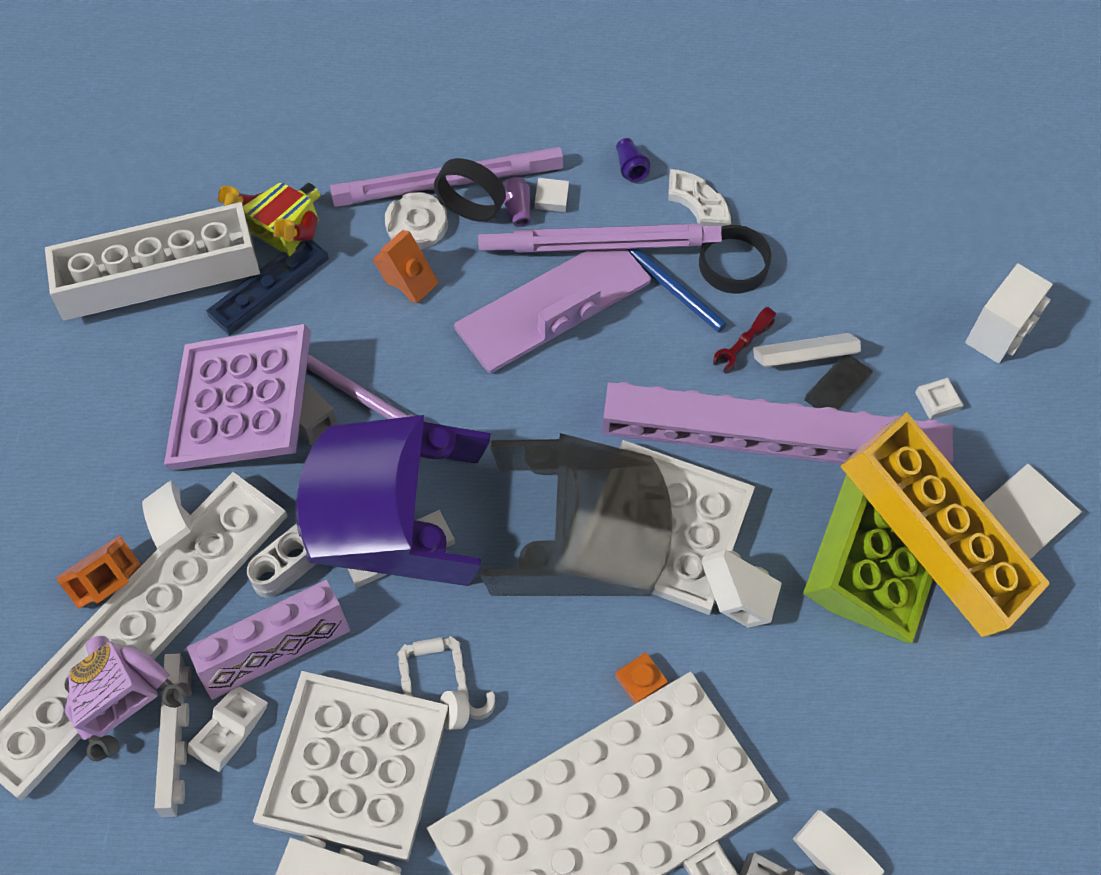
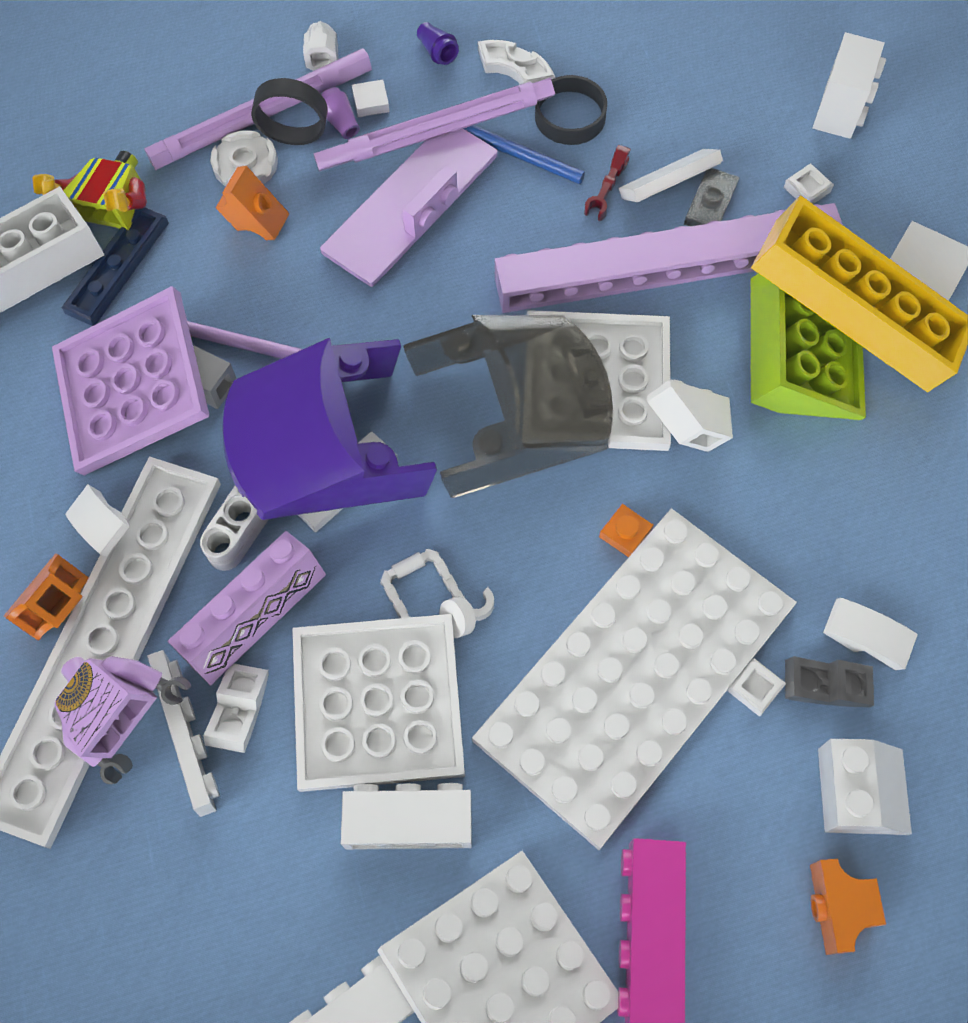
camera: 15 degrees left, 5 degrees up
none -> white rock [303,21,338,71]

